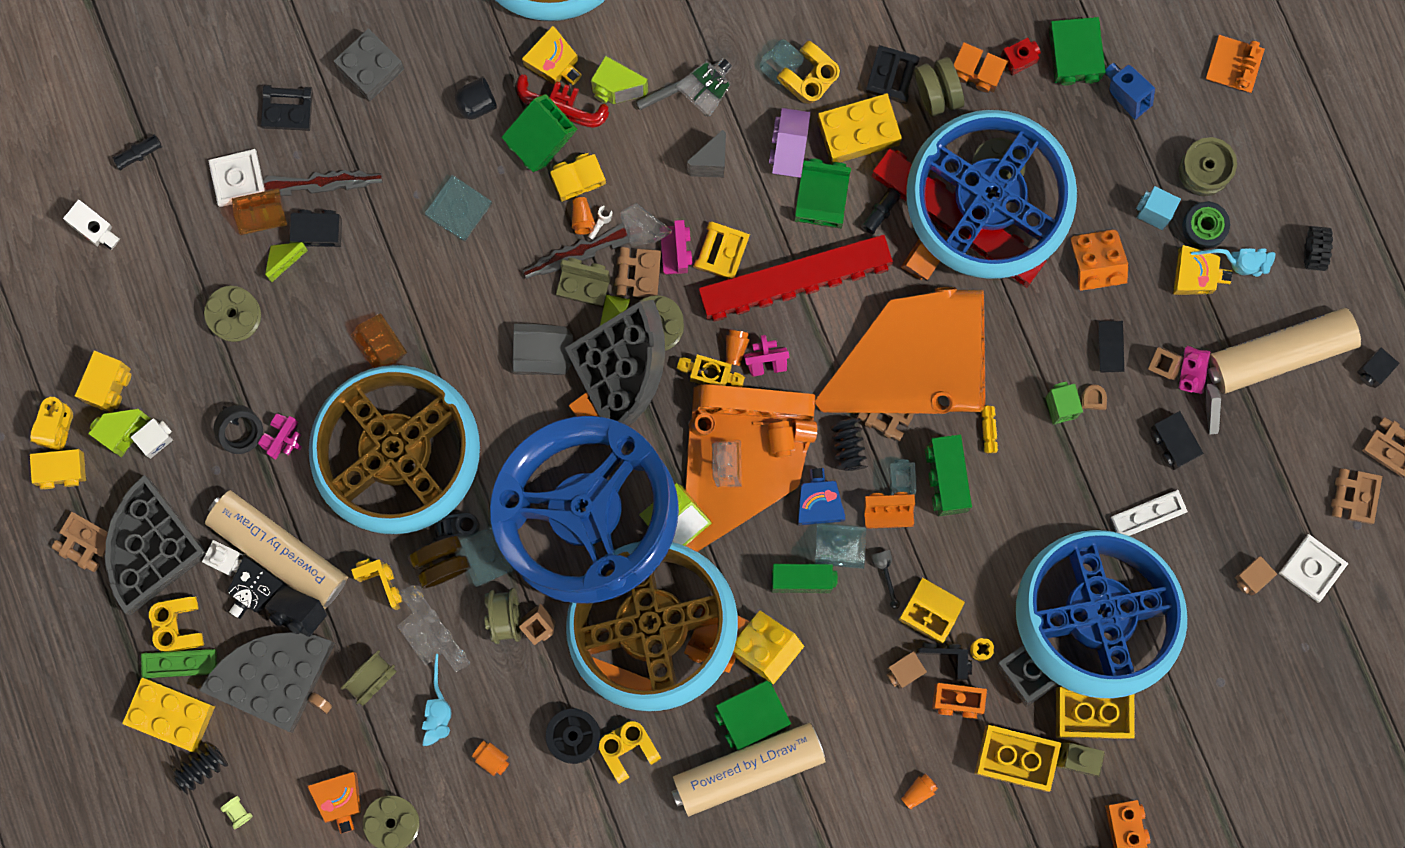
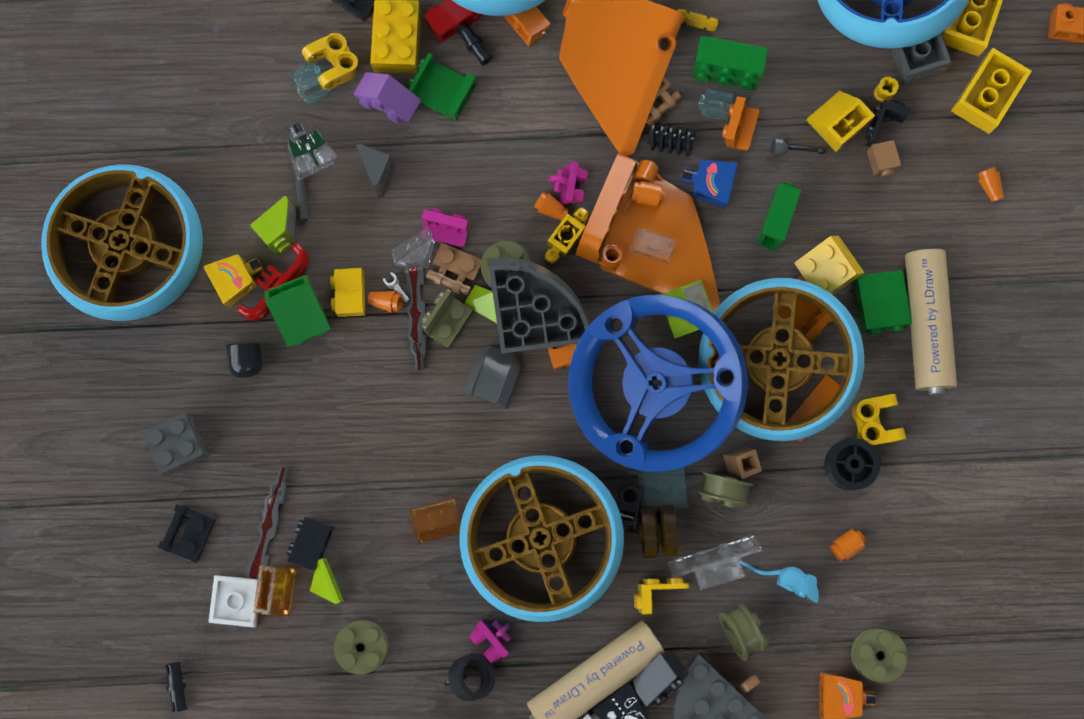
camera: 65 degrees left, 0 degrees up
clear light blue tile [425,175,492,242] -> none
yellow plate [693,222,750,279] -> none
red brick [699,235,893,322] -> none
clear light blue tile [815,523,866,569] -> none
orange brick [932,683,987,719] -> none
olive torso [1056,743,1105,778] -> none

